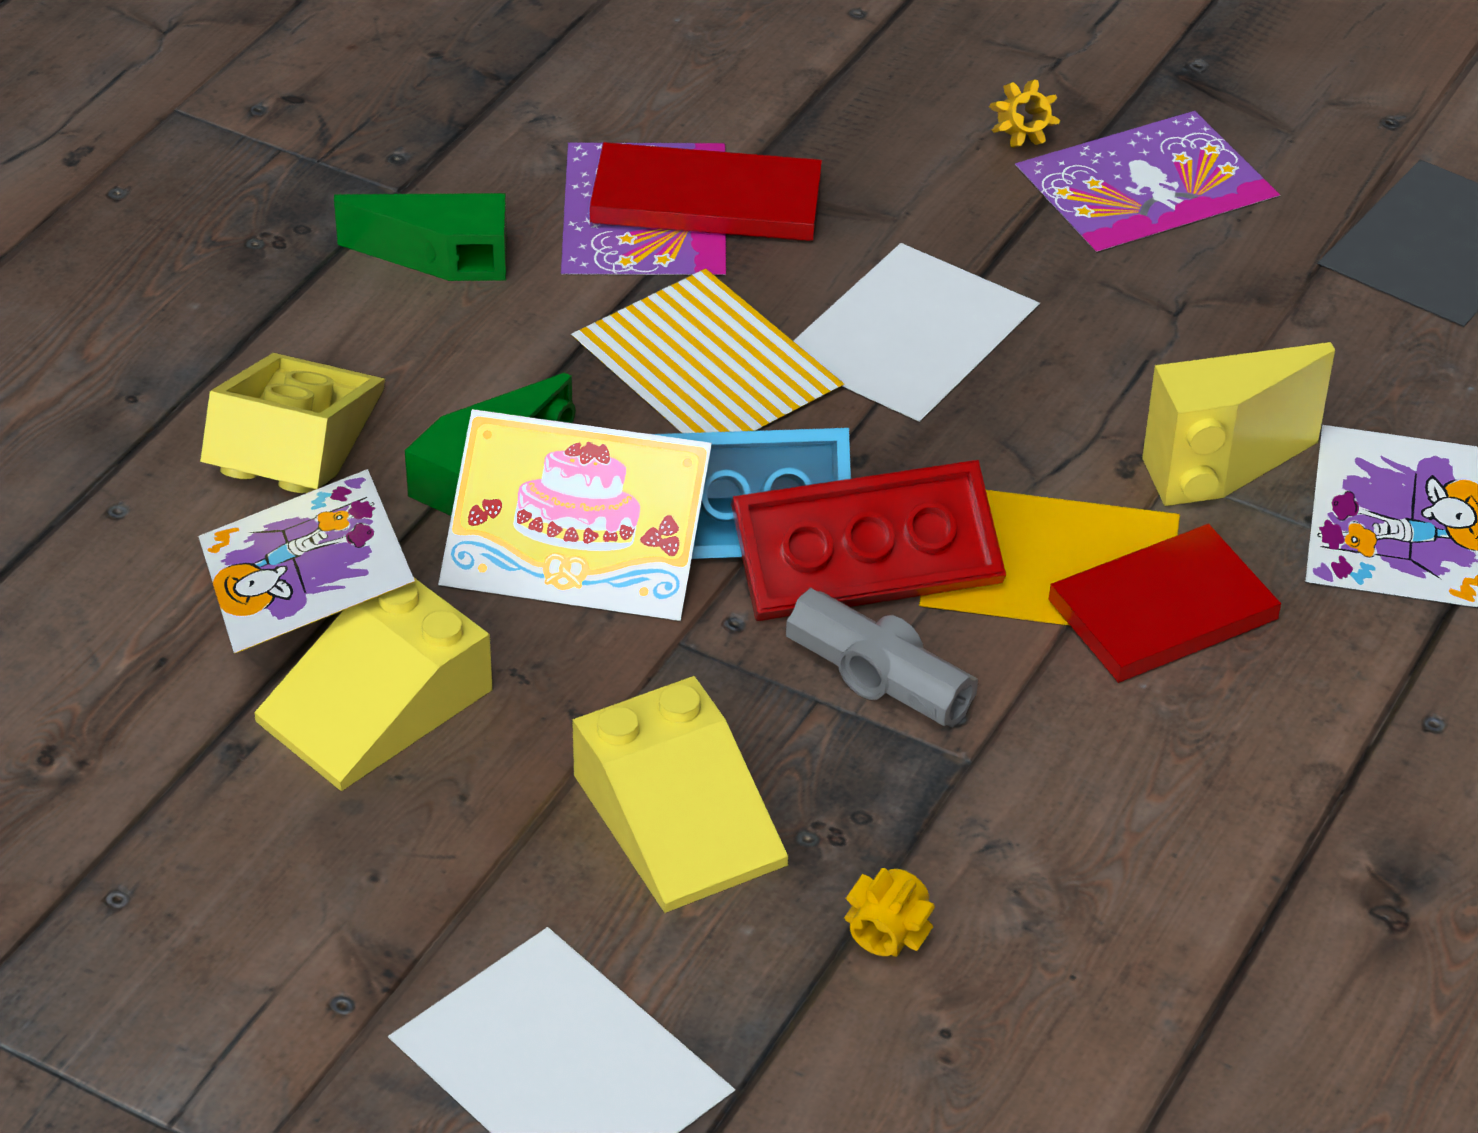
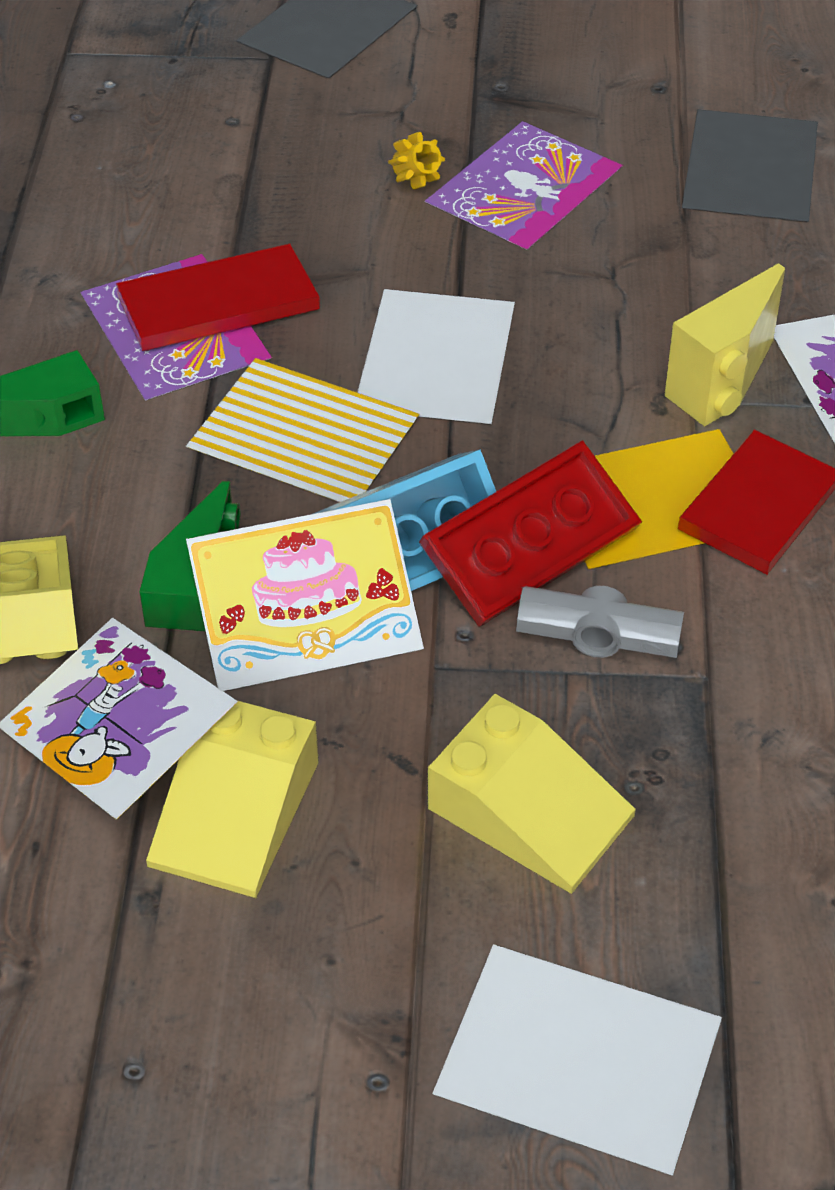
camera: 25 degrees left, 5 degrees up
yellow gear [844,868,935,957] -> none

